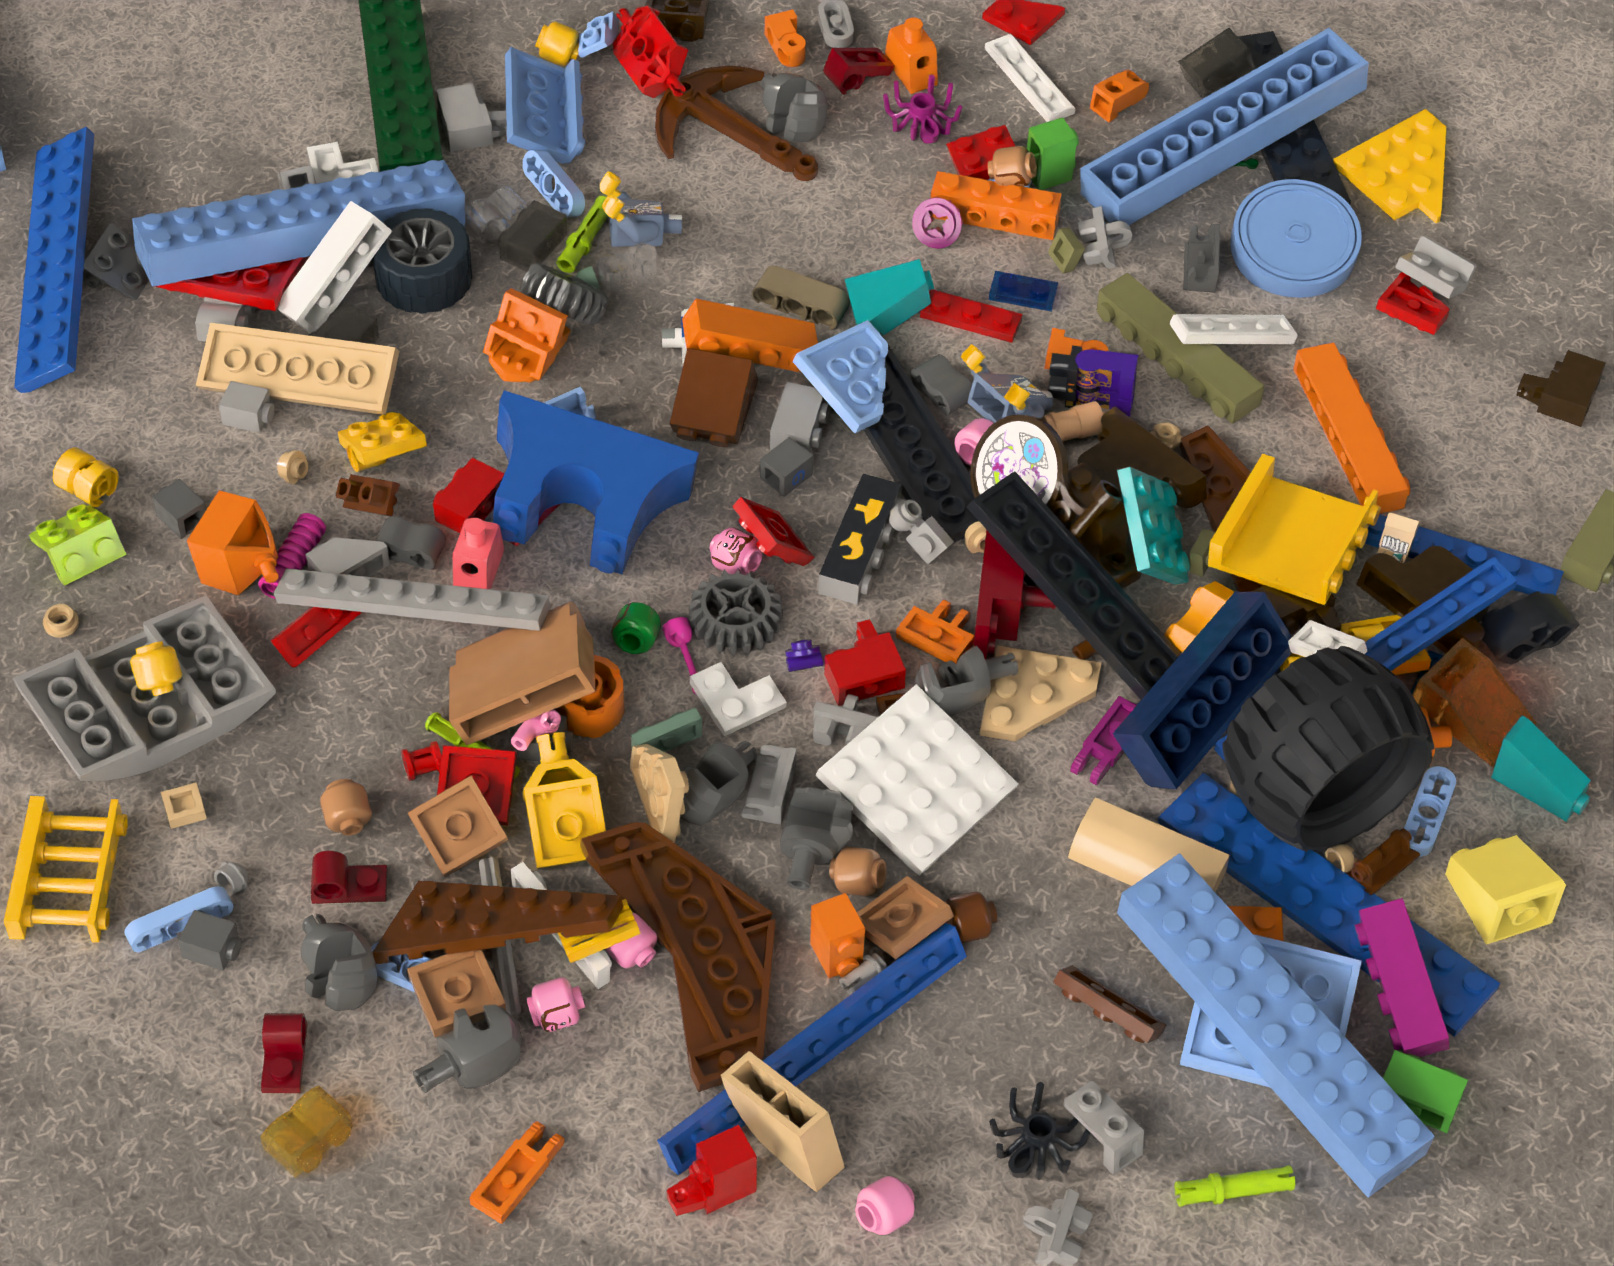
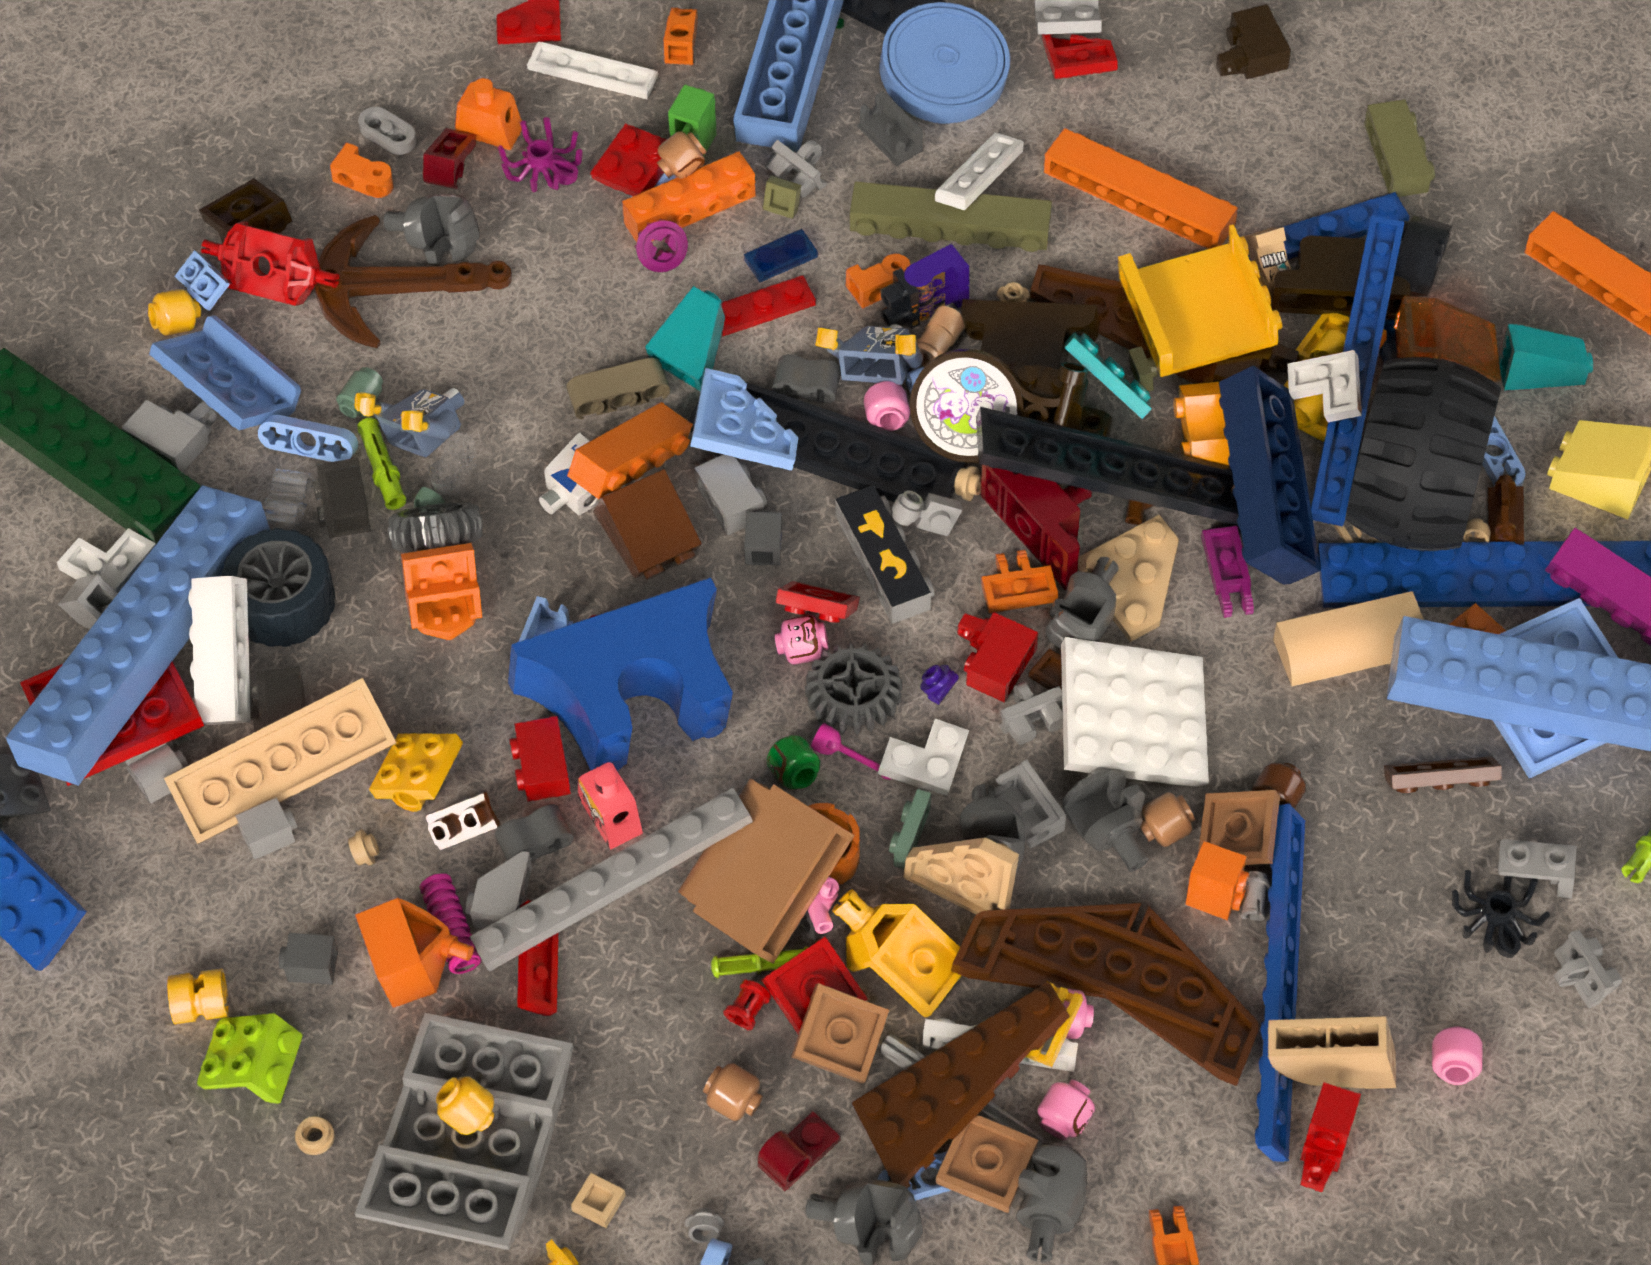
camera: 40 degrees left, 5 degrees up
none -> sand green brick [336,367,383,418]

